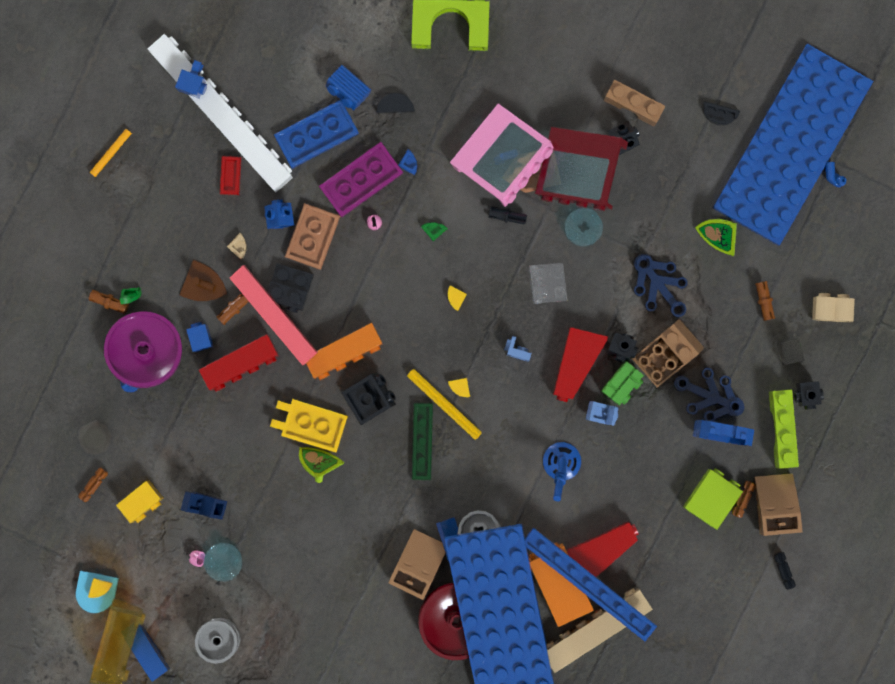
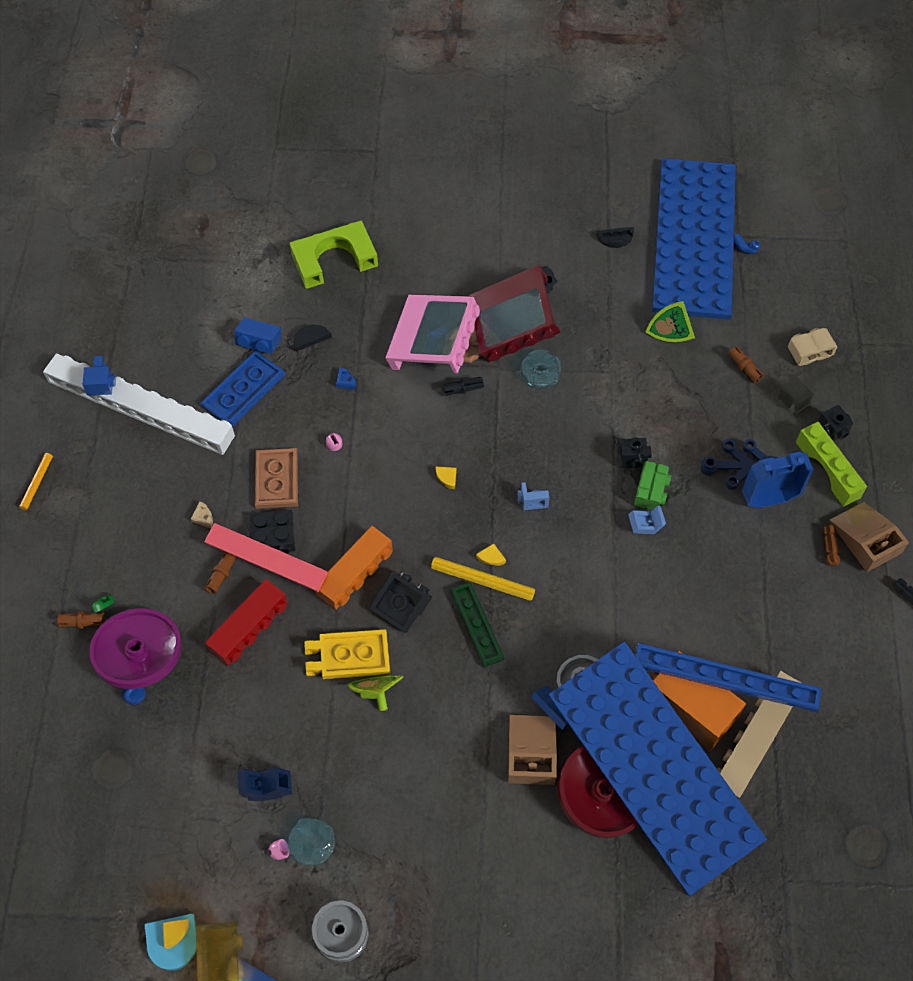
camera: 25 degrees left, 25 degrees down
dark orange axle [78,468,108,502] -> none
yellow brick [116,480,163,523] -> none
reddish brown shield [180,260,228,301] -> none
blue brick [186,322,214,352] -> none
red tile [220,156,242,195] -> none
blue brick [264,200,294,229] -> none
magenta plate [319,142,403,218] -> none
green tile [421,222,447,241] -> none
clear hinge [528,263,568,304] -> none
blue dish [543,442,581,501] -> none
red slope [553,327,608,402] -> none
red slope [566,522,639,577] -> none
medium nougat arch [604,80,665,127] -> none
medium nougat slope [632,319,704,387] -> none
dark blue plant [633,254,688,317] -> none
lime brick [683,468,743,530] -> none

